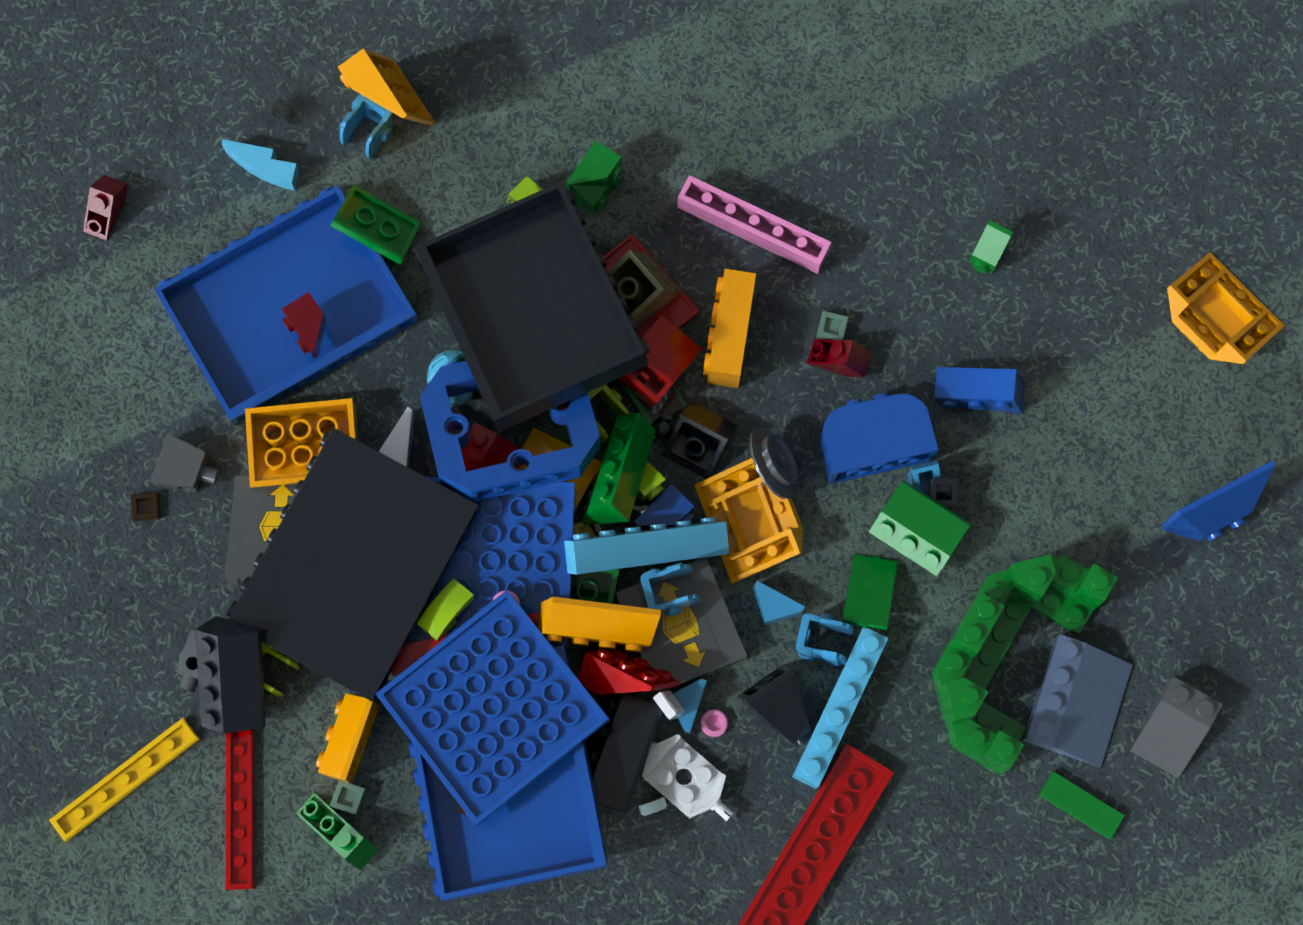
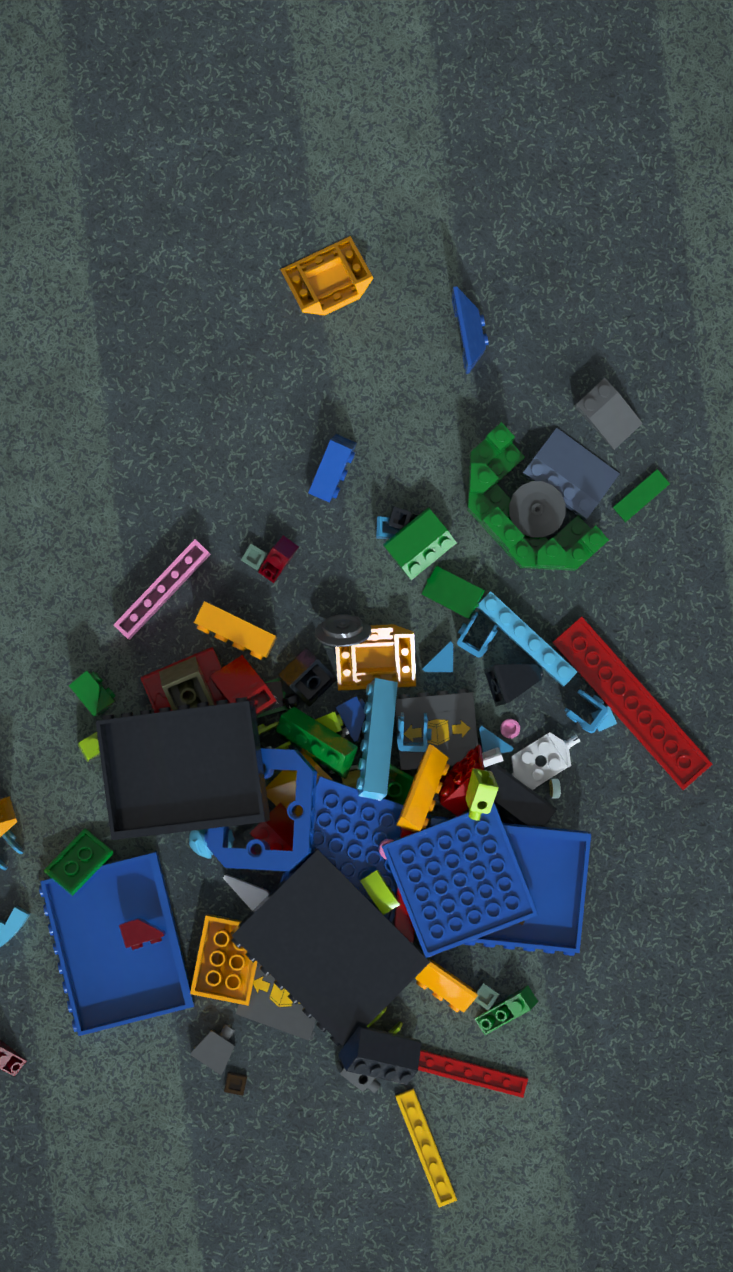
camera: 70 degrees left, 10 degrees up
blue brick [819,393,938,484] -> none
slope [969,220,1013,274] -> none
none -> lime torso [466,768,499,820]
none -> dark grey piece [509,481,566,537]
none -> dark azure piece [564,689,608,733]
none -> medium azure tile [591,706,617,732]

